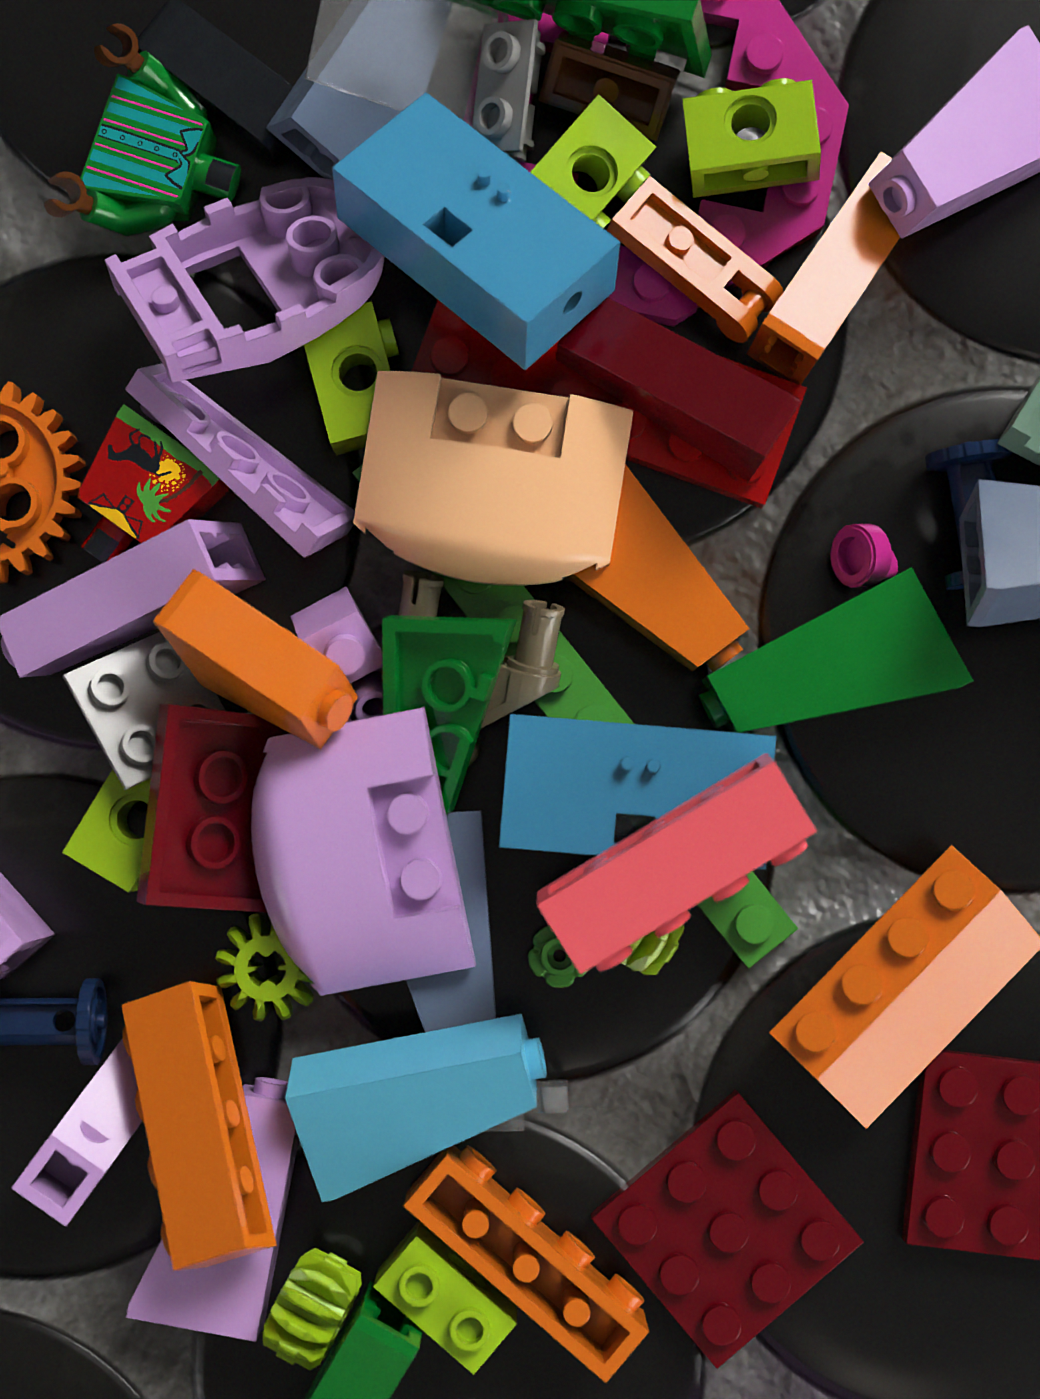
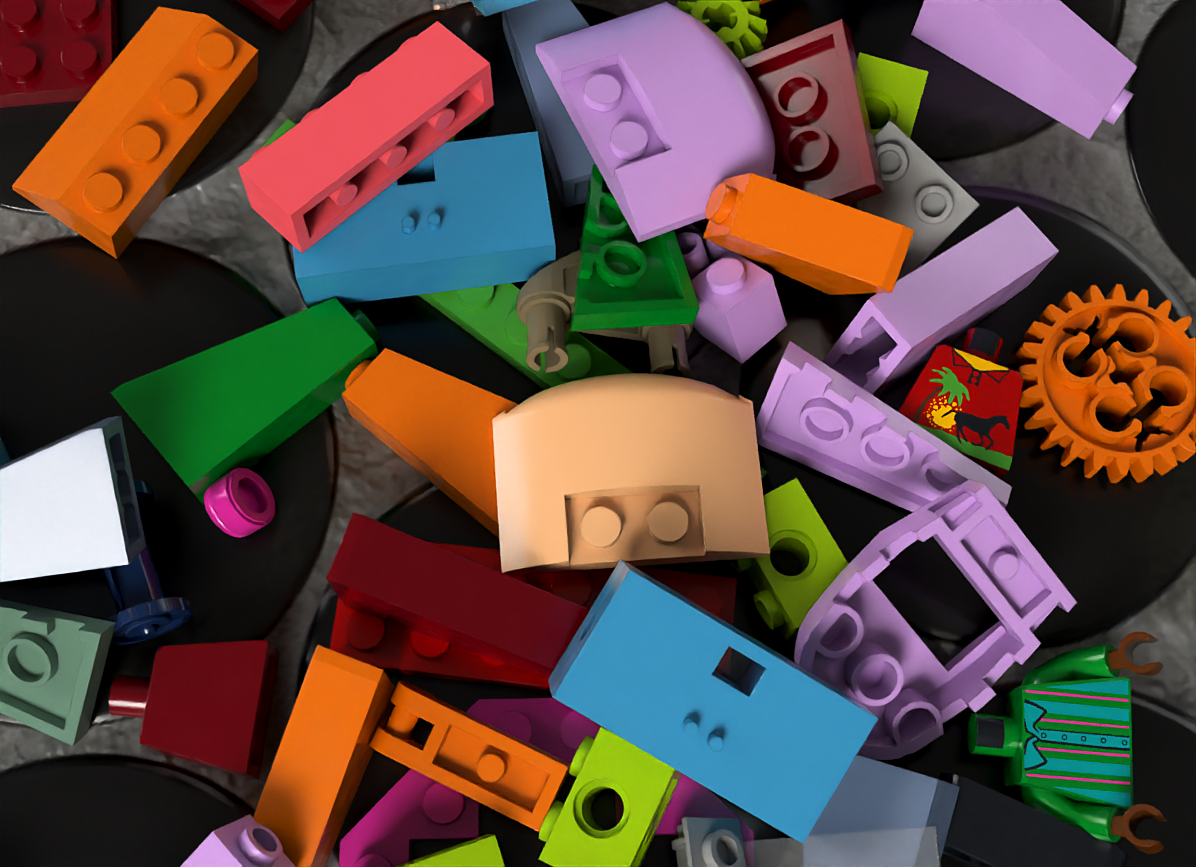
camera: 165 degrees right, 15 degrees down
none -> dark red torso [109,640,280,779]

